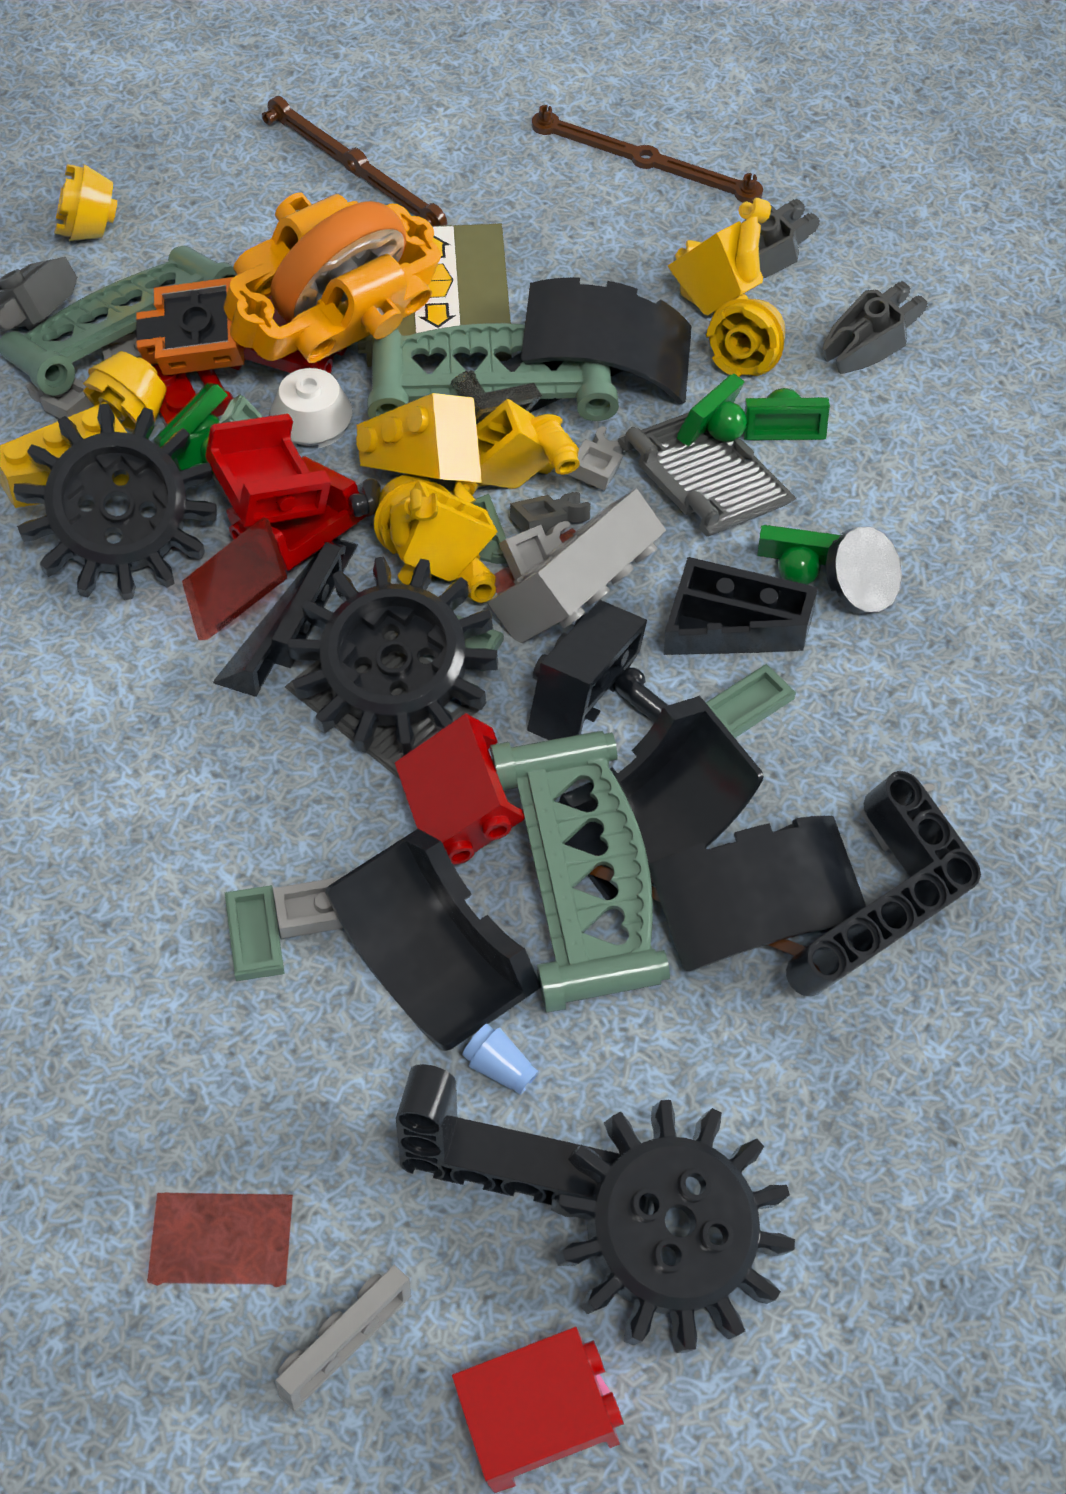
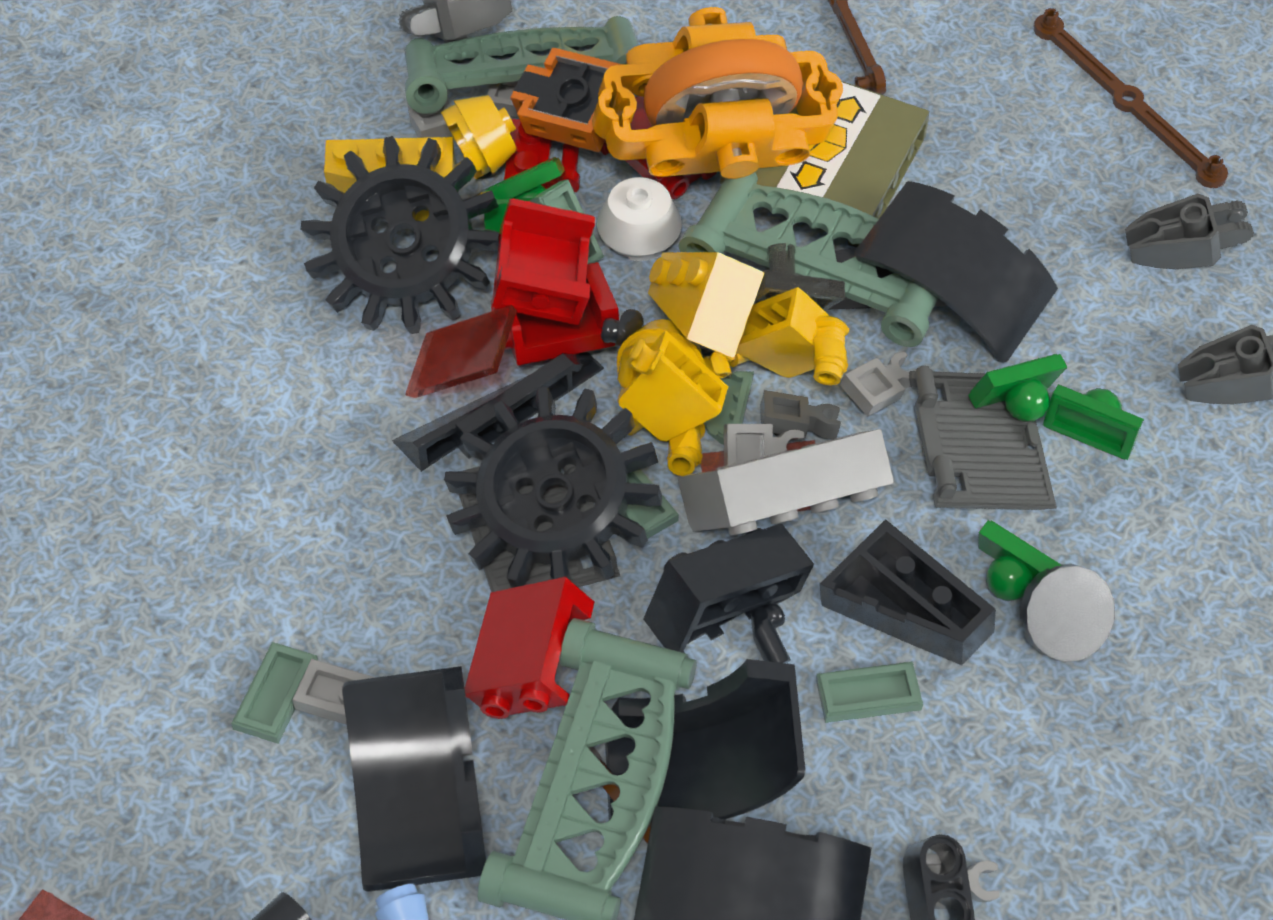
camera: 30 degrees right, 0 degrees up
yellow torso [667,197,771,316] -> none
yellow cone [706,299,785,377] -> none

